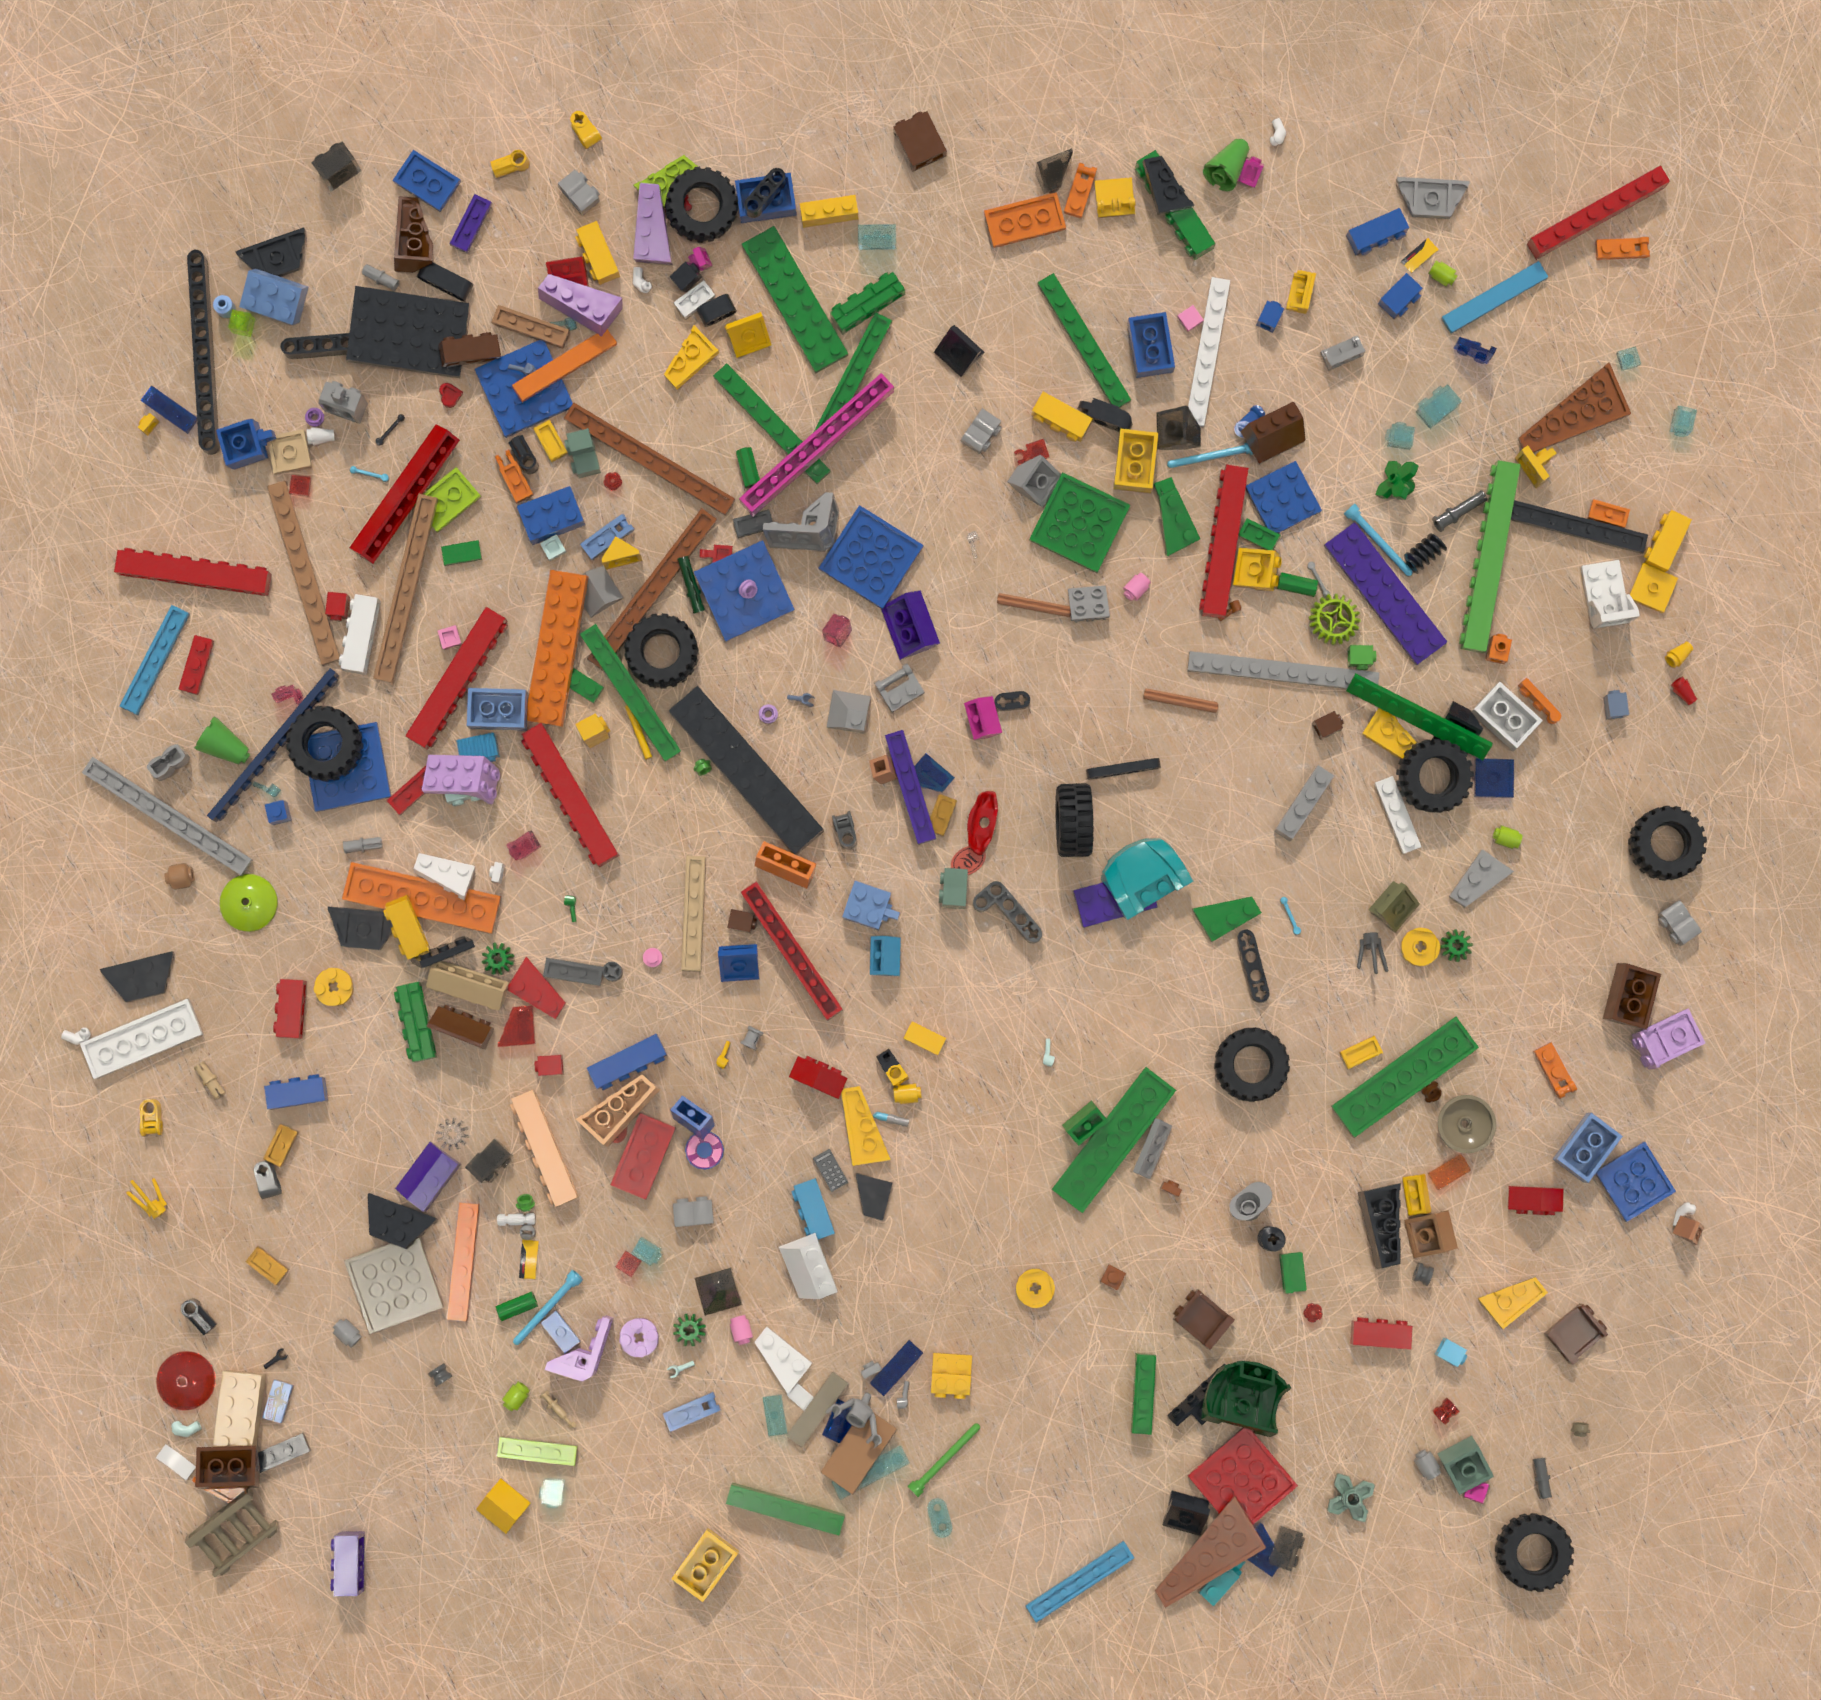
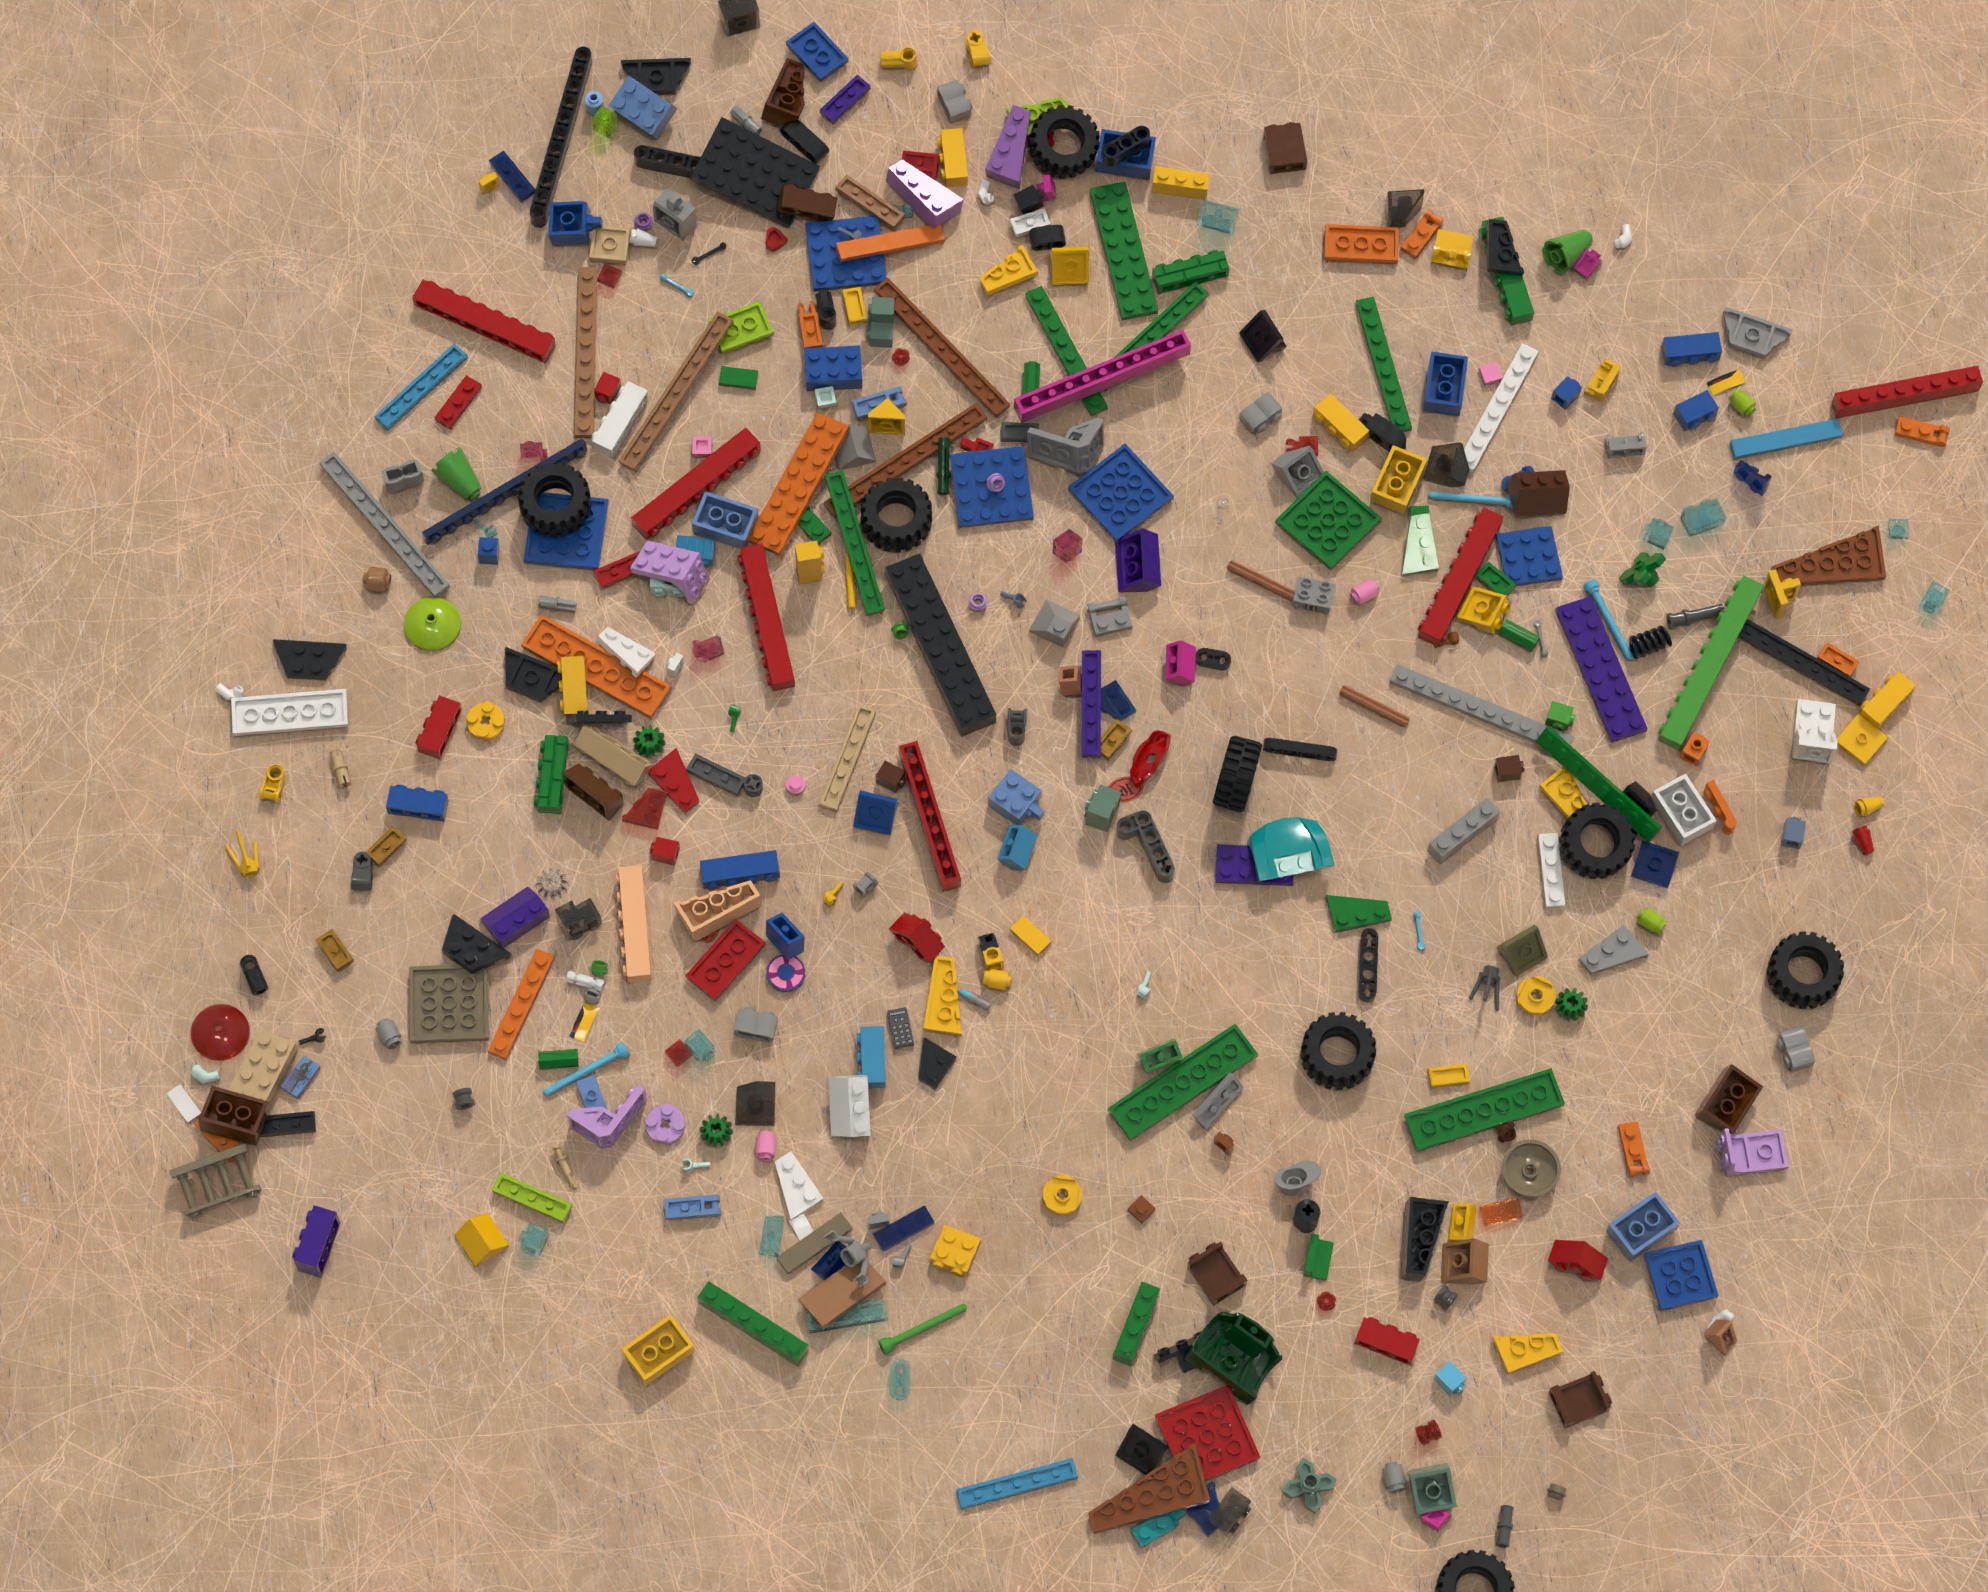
camera: 15 degrees right, 15 degrees down
red brick [349,424,460,564] -> none
lime brick [502,1381,530,1411] -> none
orange brick [755,841,816,889] -> none
lime gear [1309,593,1361,645] -> none

